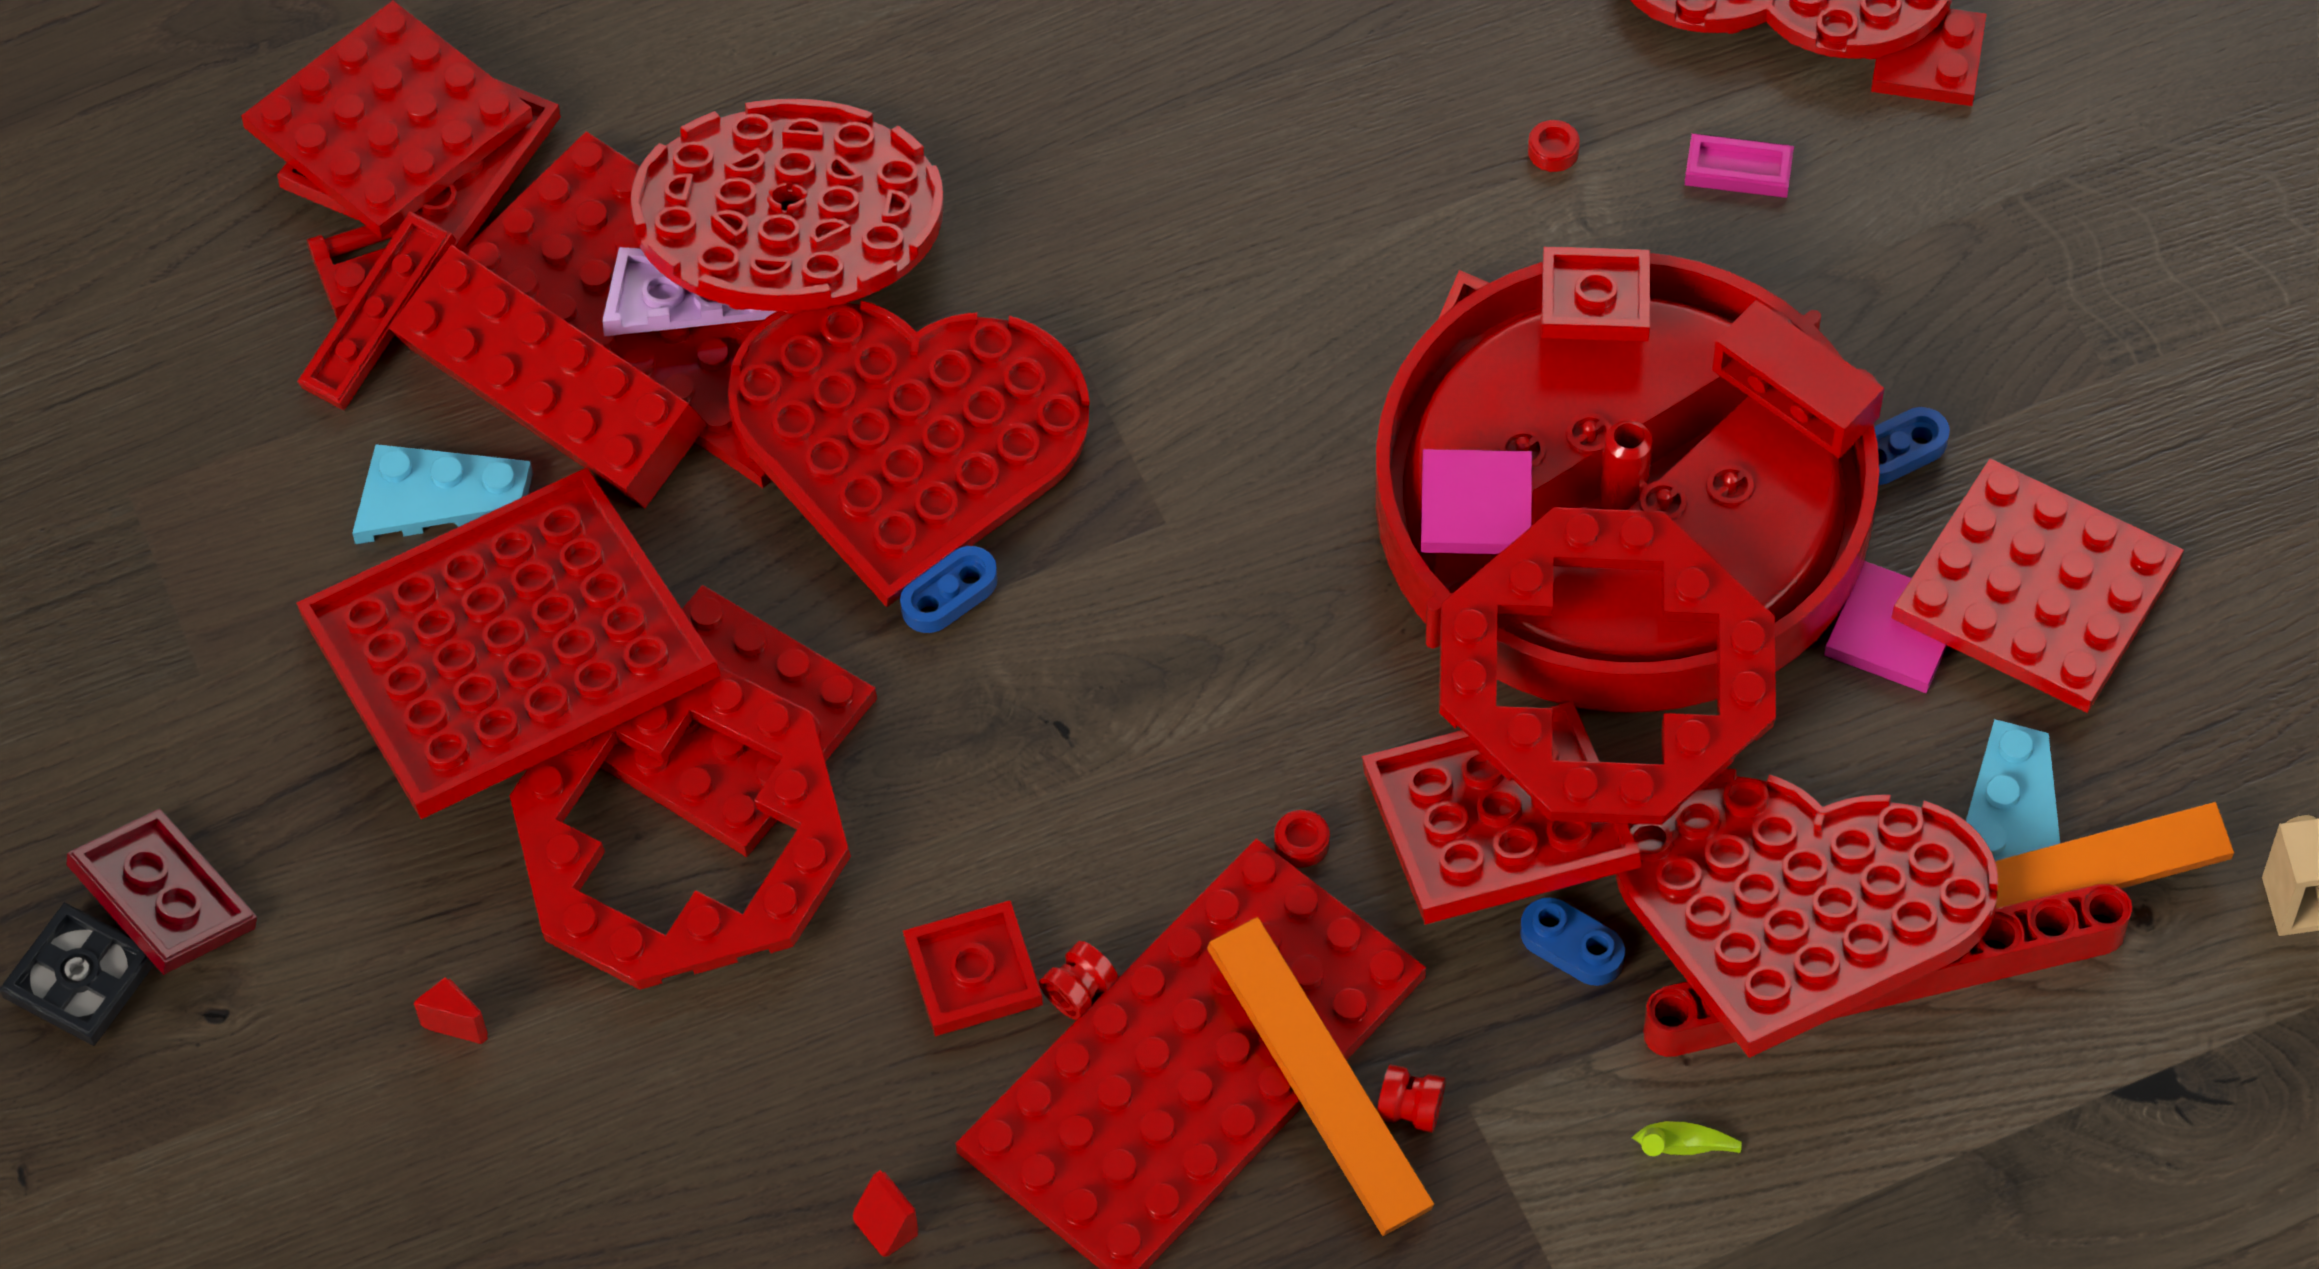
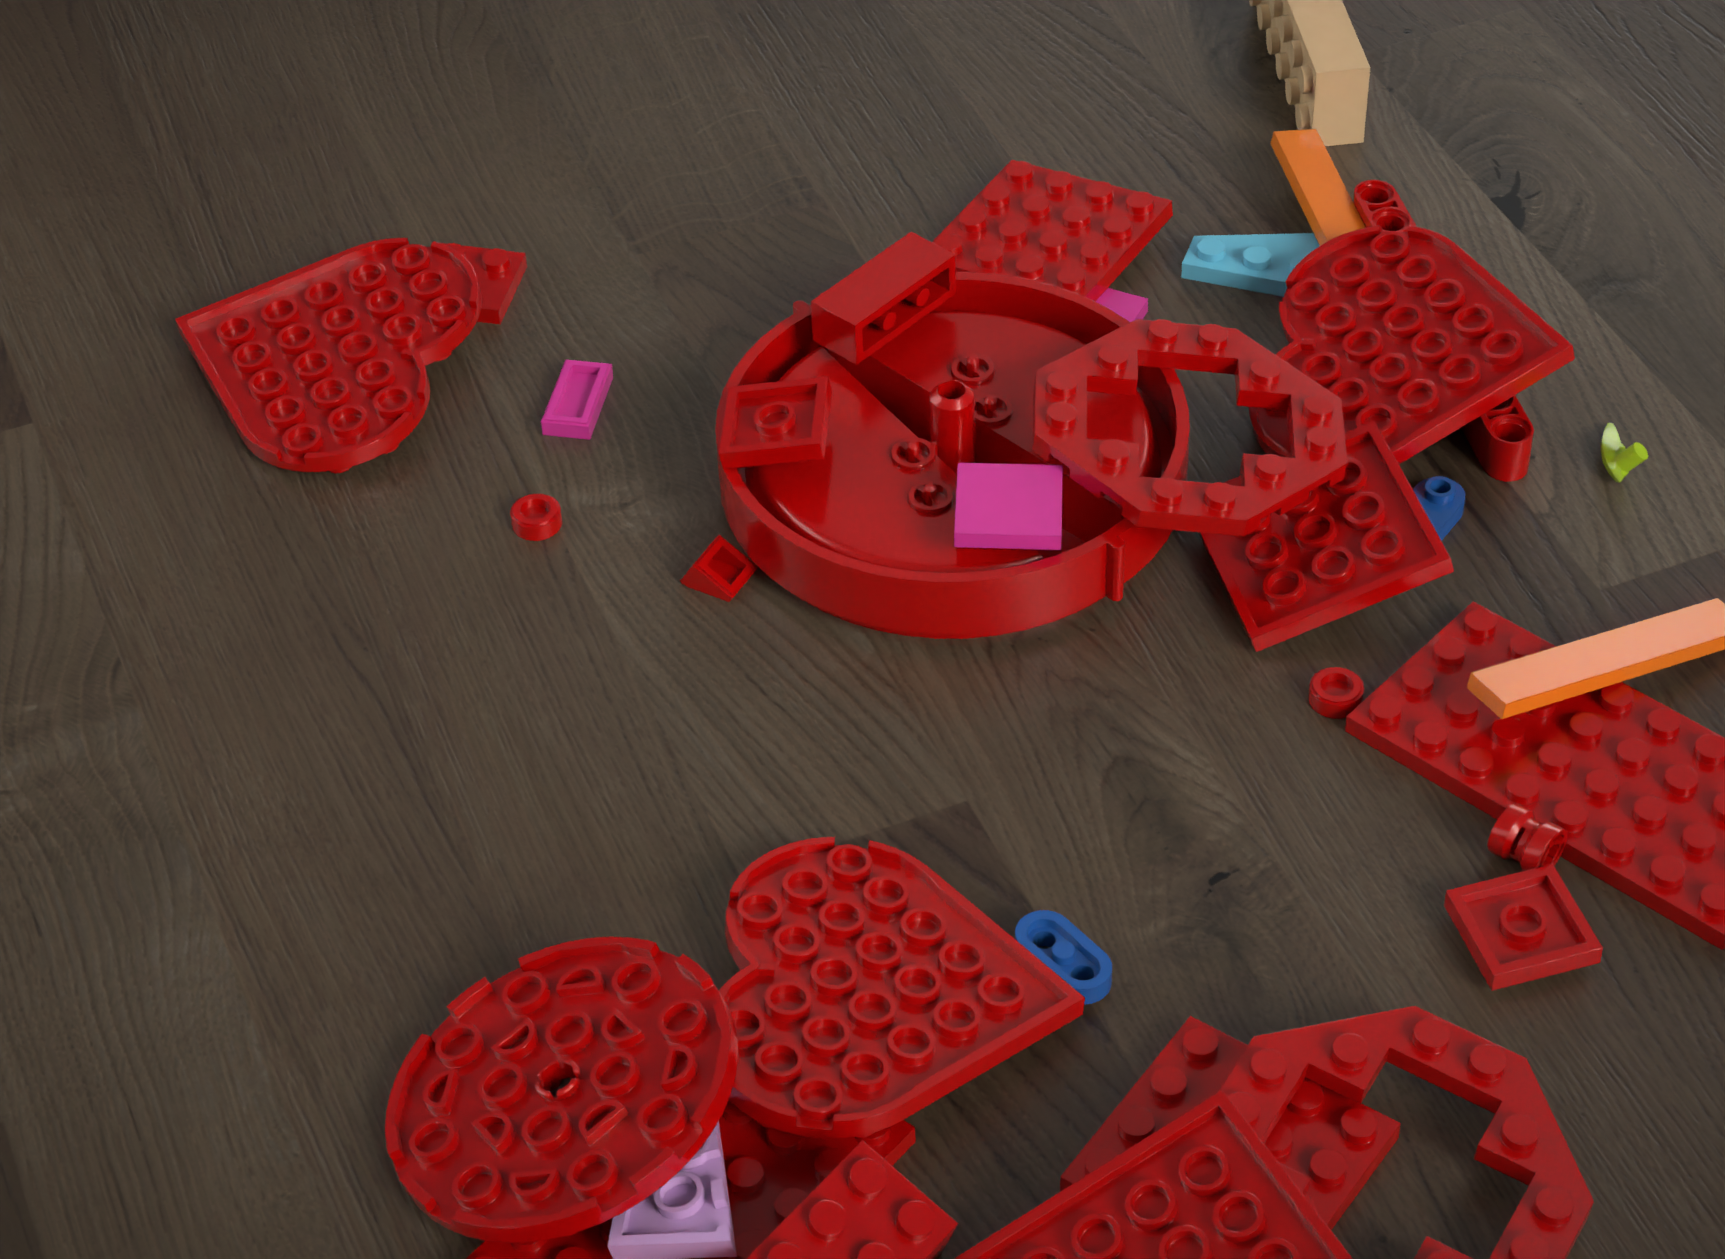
camera: 90 degrees left, 15 degrees down
red wheel [1377,1064,1446,1133] -> none

